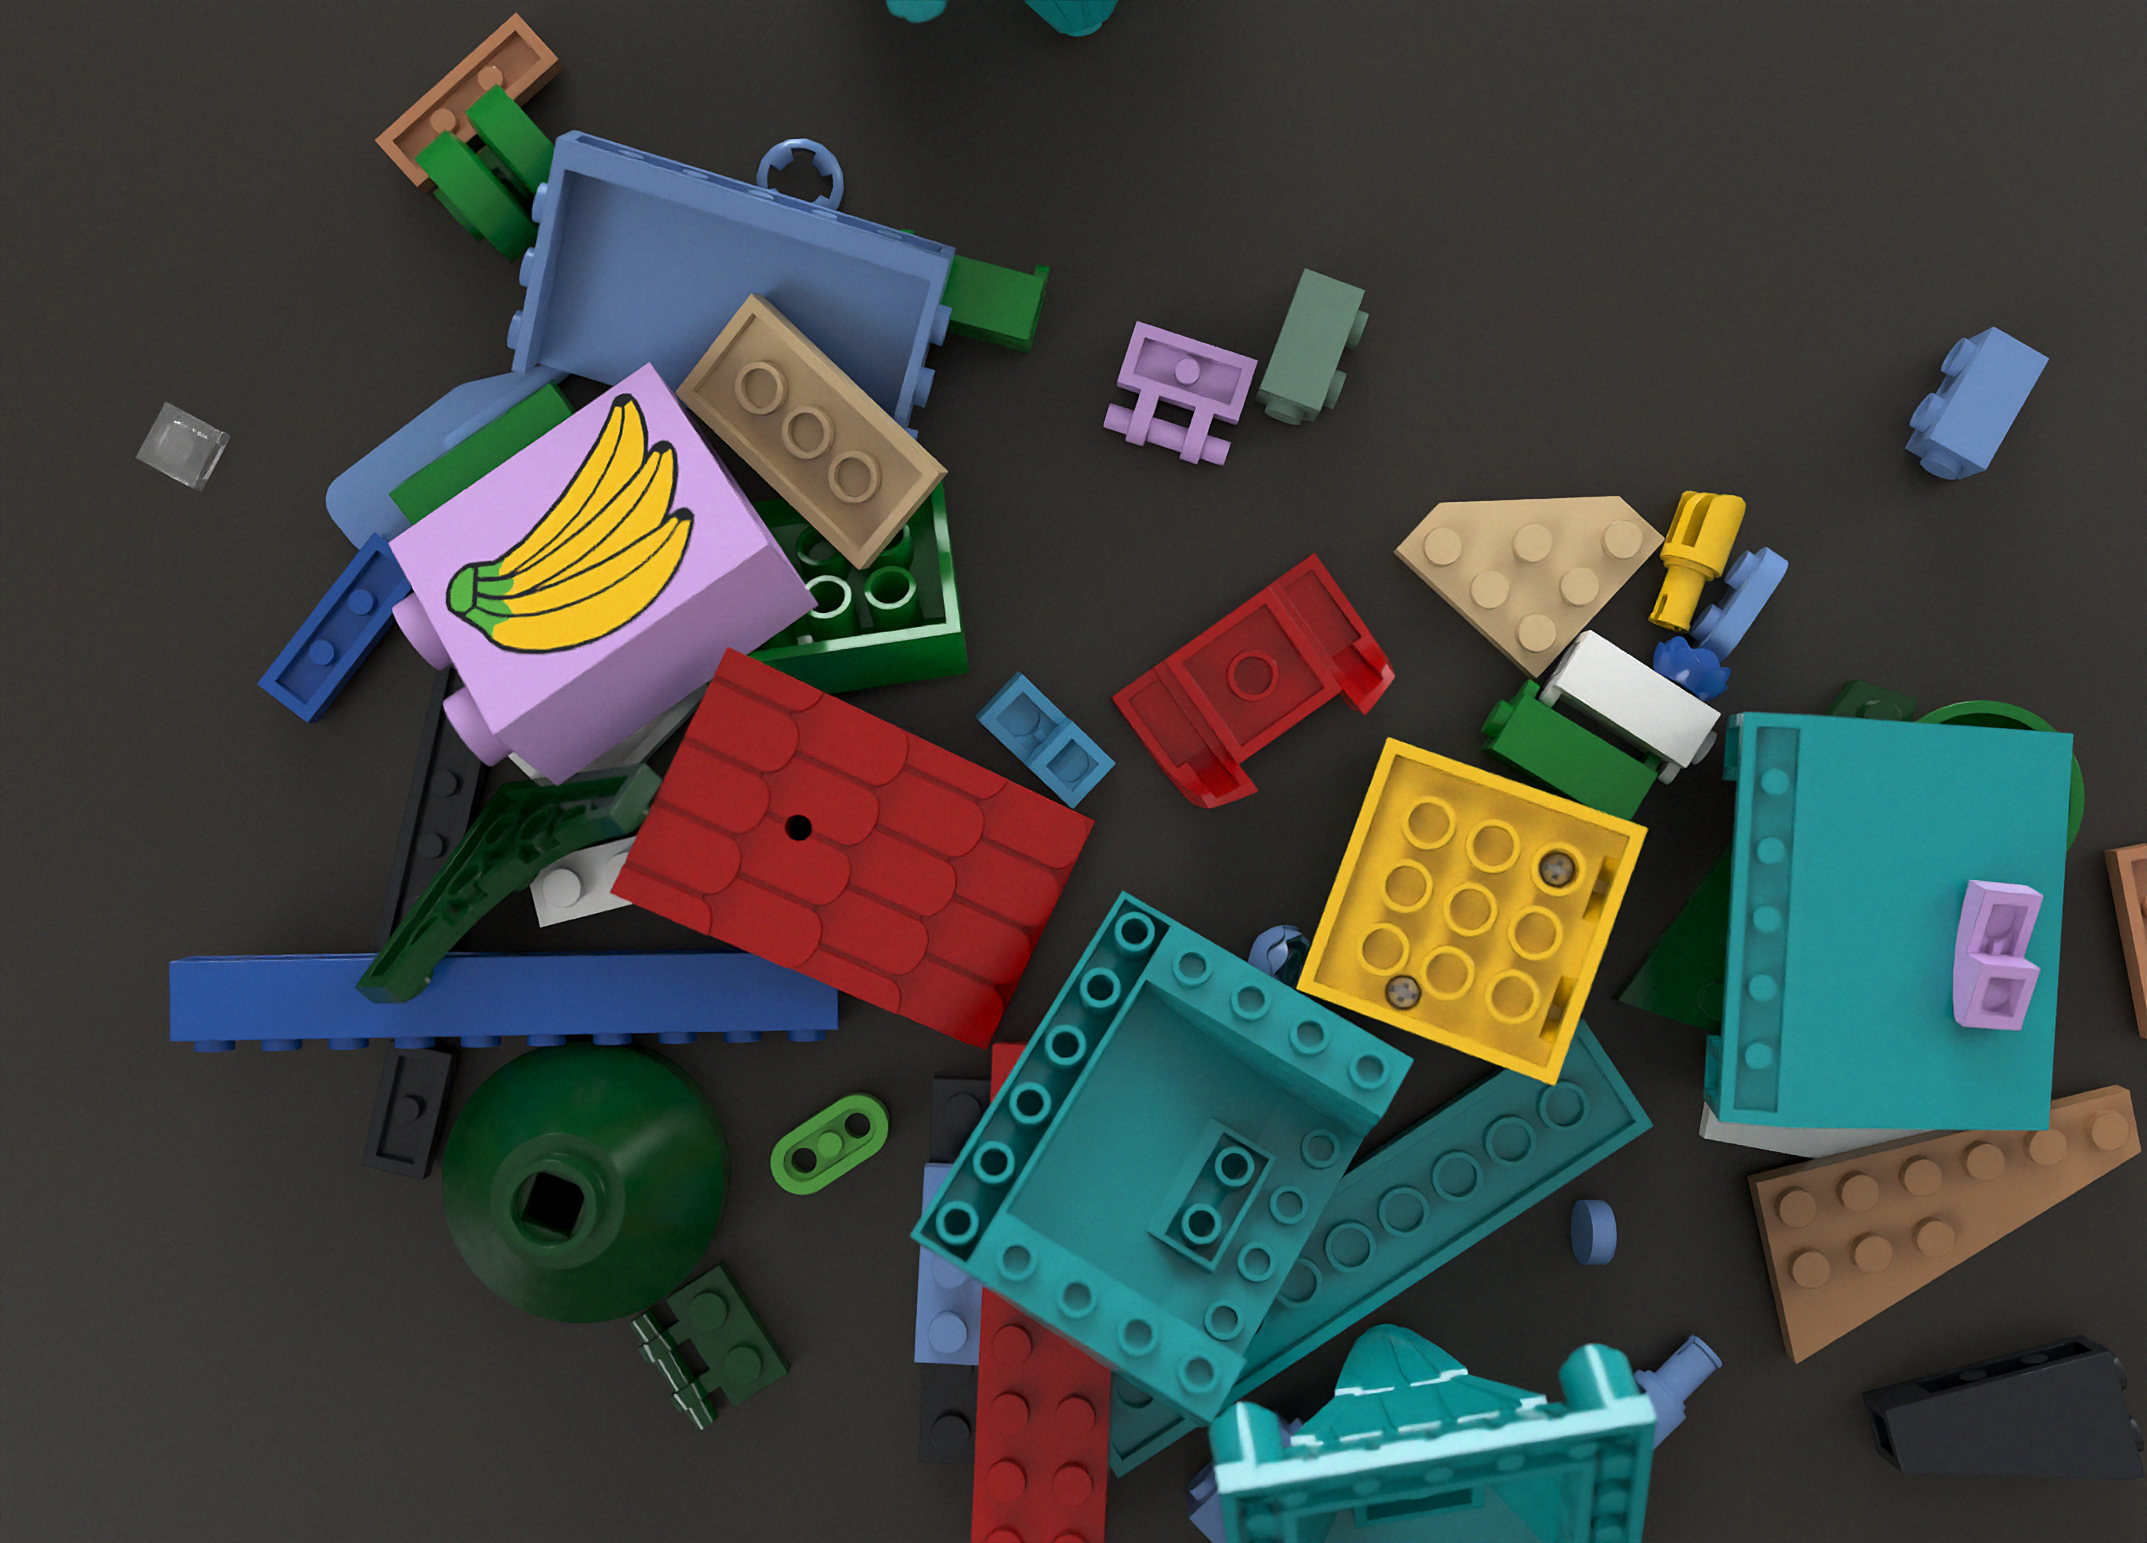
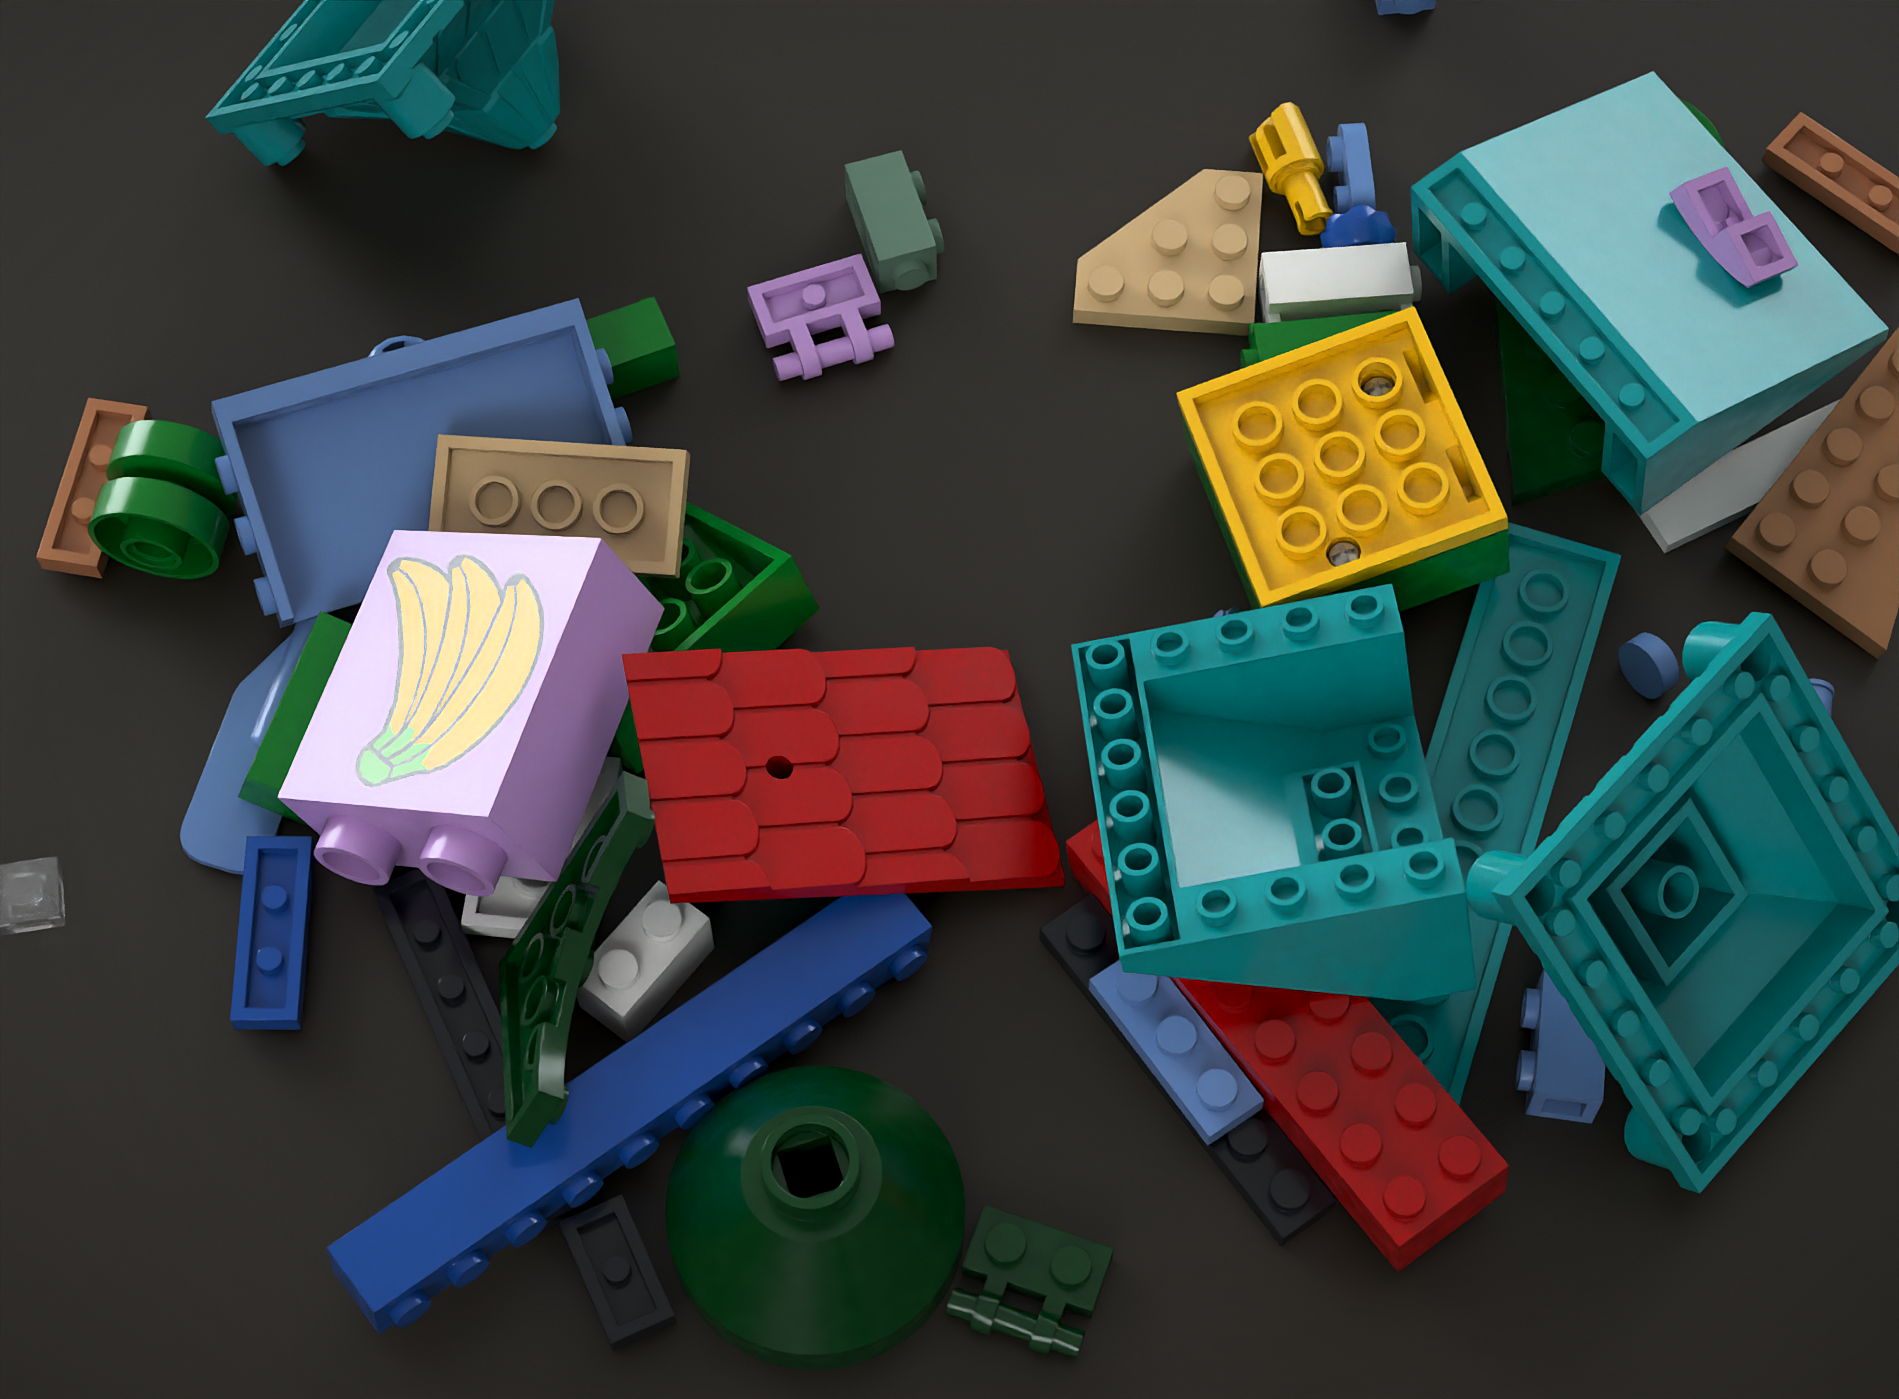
camera: 35 degrees left, 25 degrees down
bright green plate [771,1092,890,1195] -> none
dark azure slope [975,671,1116,810] -> none
red piece [1110,553,1395,809] -> none

